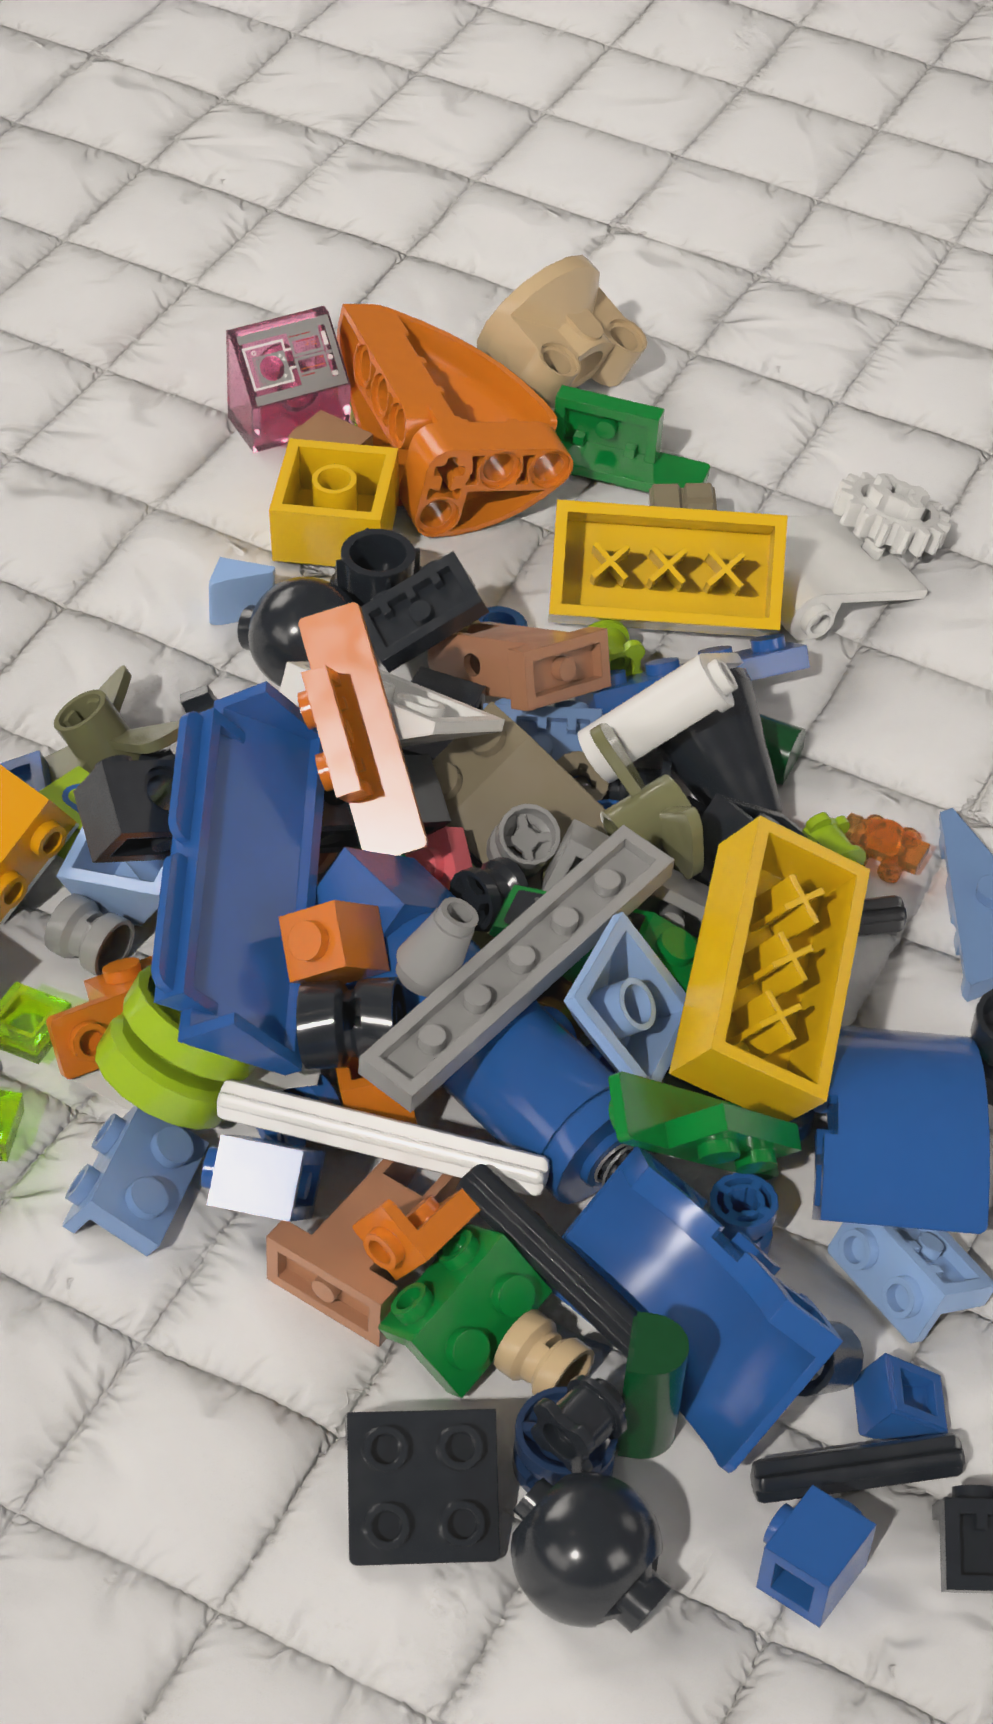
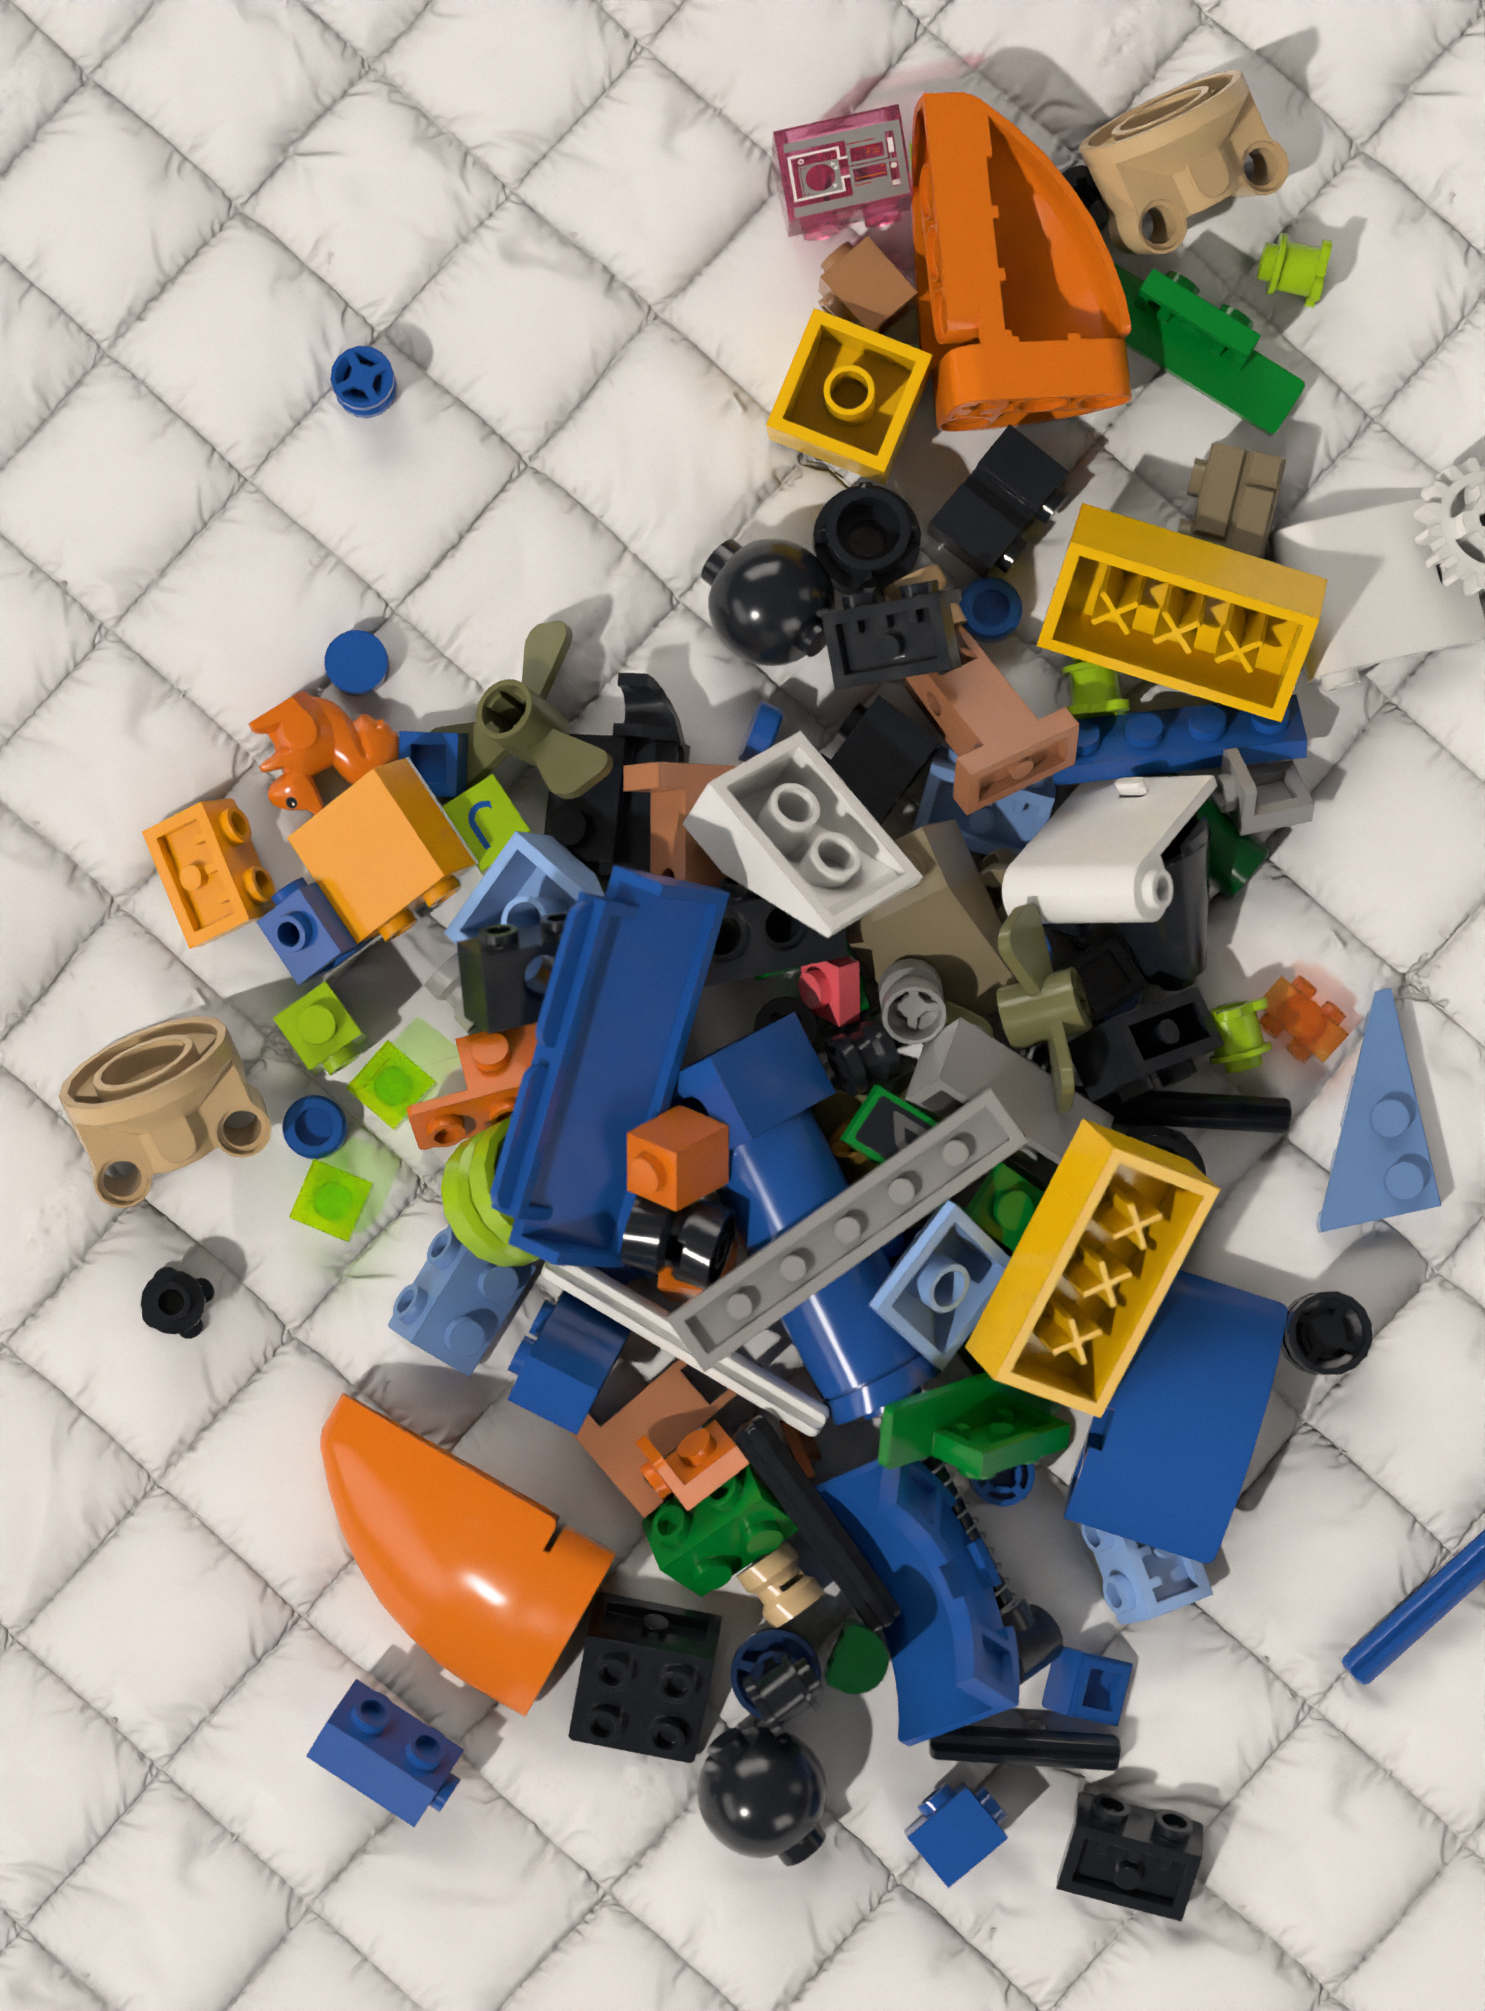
camera: 15 degrees right, 40 degrees up
light blue slope [209,557,275,625] -> none
bracket [297,602,428,856] -> none
light grey cone [396,897,479,997] -> none
none -> blue brick [306,1679,464,1827]
none -> orange panel [320,1393,617,1717]
none -> black brick [927,424,1069,578]
none -> light grey bracket [1214,747,1315,836]
none -> lime brick [1256,233,1333,308]

